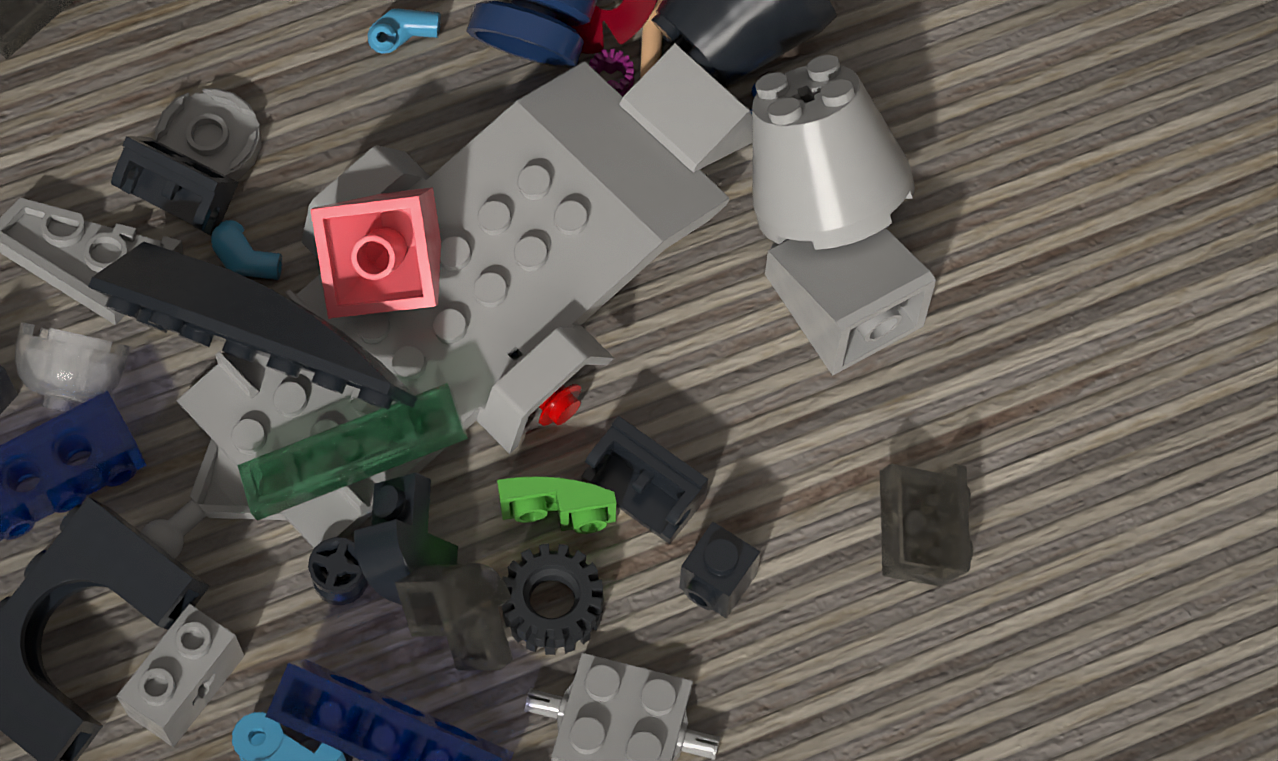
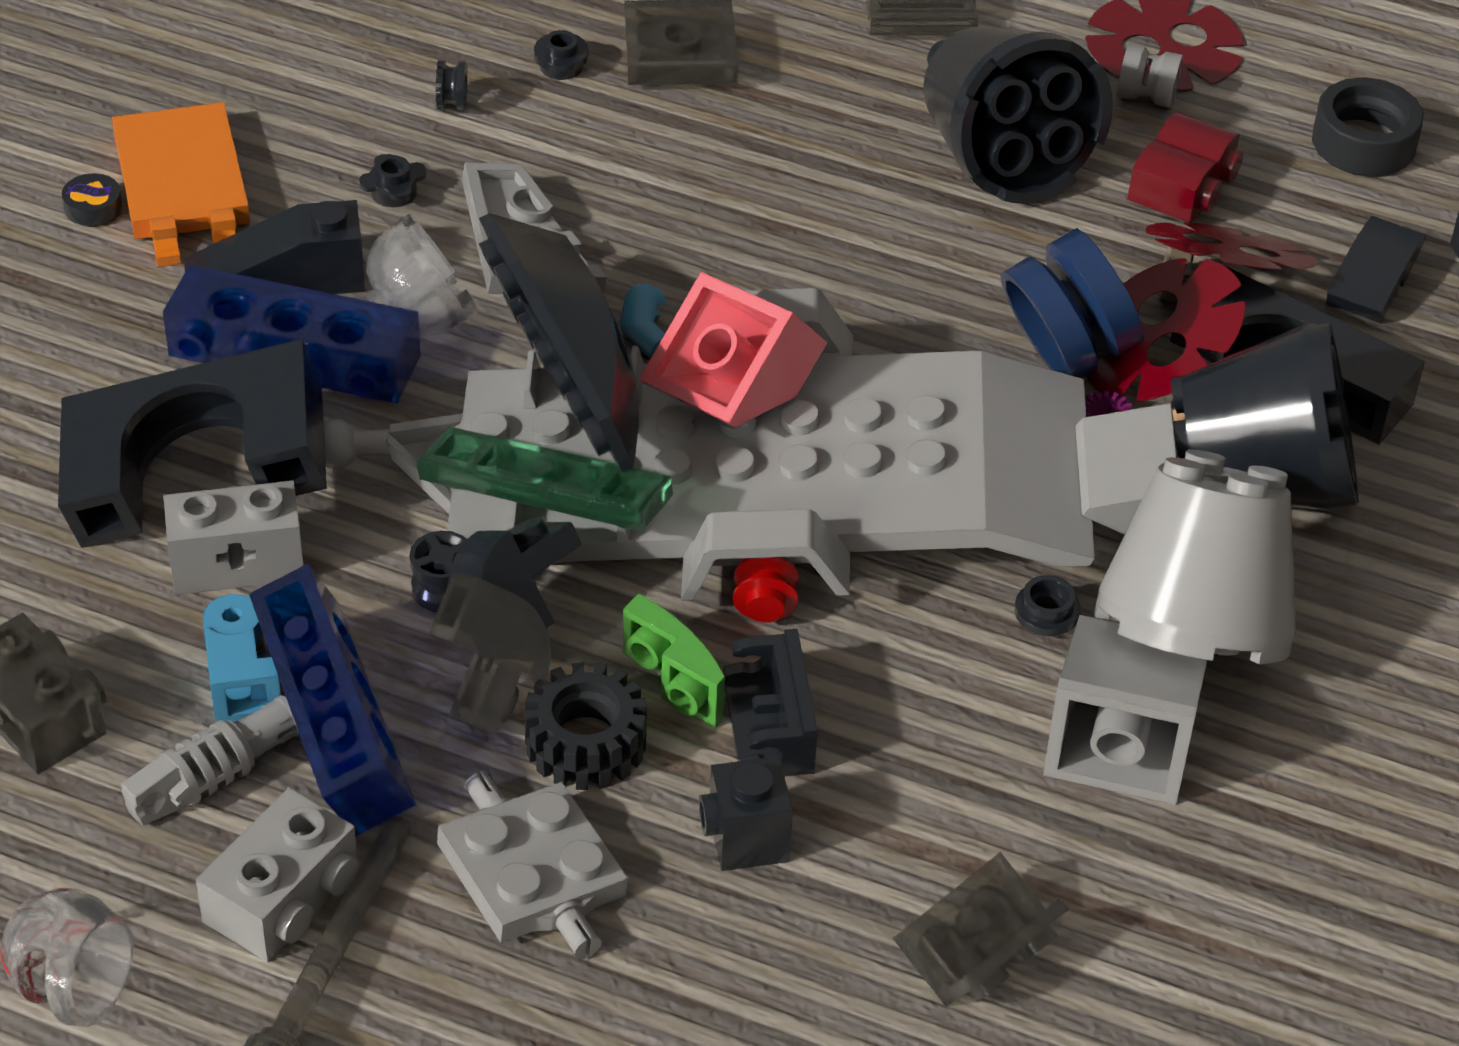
camera: 45 degrees right, 20 degrees down
black hinge [111,136,239,236] -> none
light grey tile [155,88,262,180] -> none
dark azure arm [367,8,441,54] -> none
none -> black plate [1014,575,1080,636]

